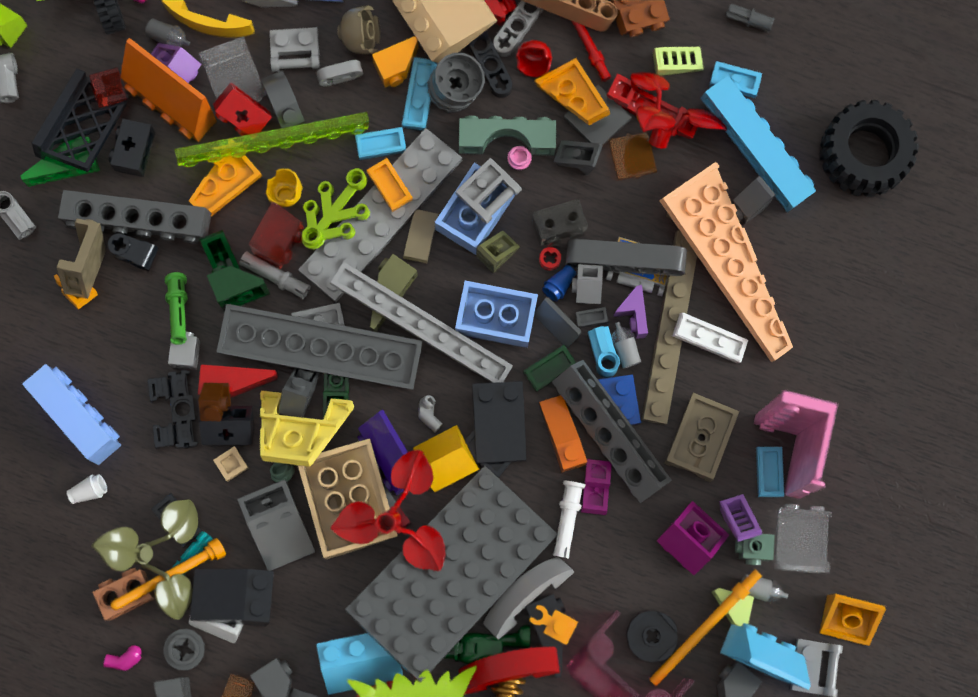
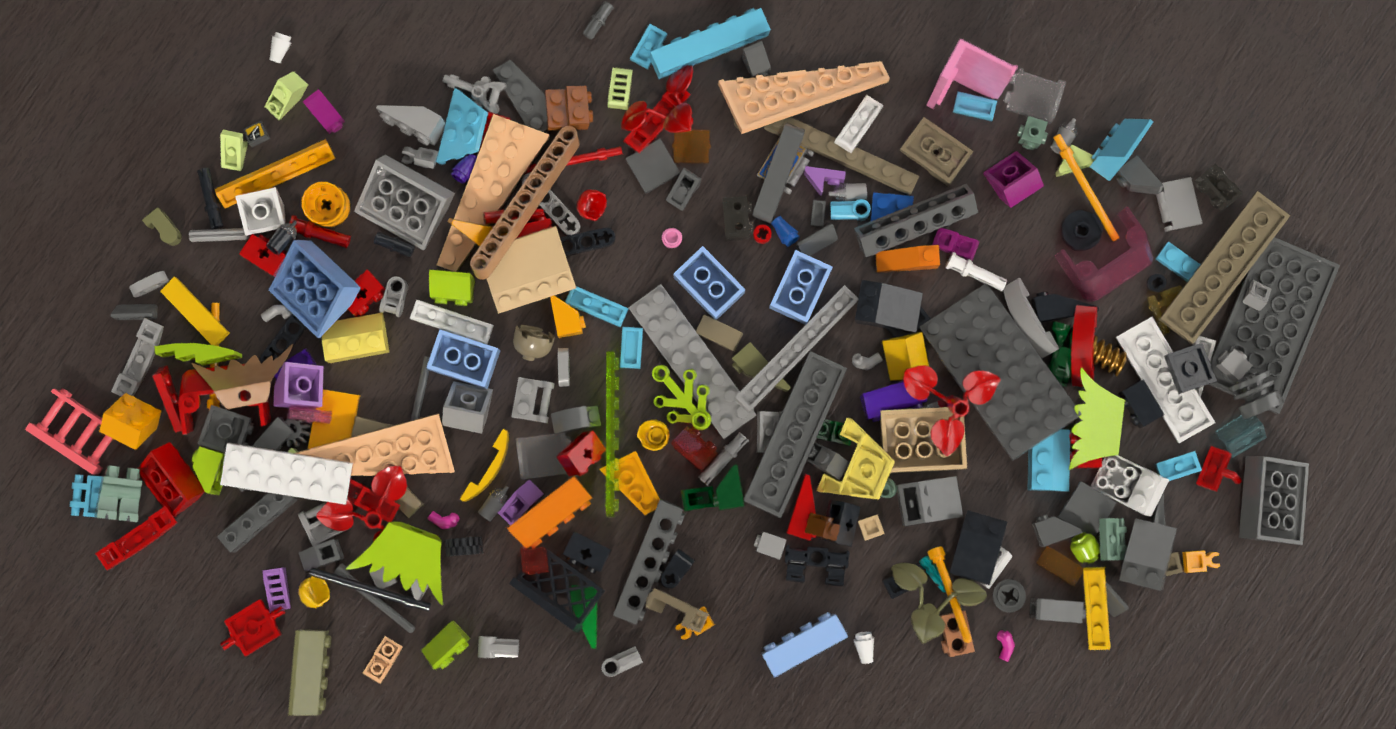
camera: 70 degrees left, 5 degrees up
bright green pin [165,272,188,345] -> none
light orange tile [366,158,413,212] -> none
dark grey wheel [427,53,485,112] -> none
light grey plate [456,158,522,224] -> none
sand green arch [459,116,556,156] -> none
olive slope [476,231,520,273] -> none
dark green tile [523,345,576,392] -> none
light orange plate [529,605,578,645] -> none
light orange wing [534,58,610,125] -> none
light grey brick [572,264,603,304] -> none
medium lavender slope [719,494,762,542] -> none
light grey plate [790,639,843,697] -> none
light orange slope [820,594,886,646] -> none

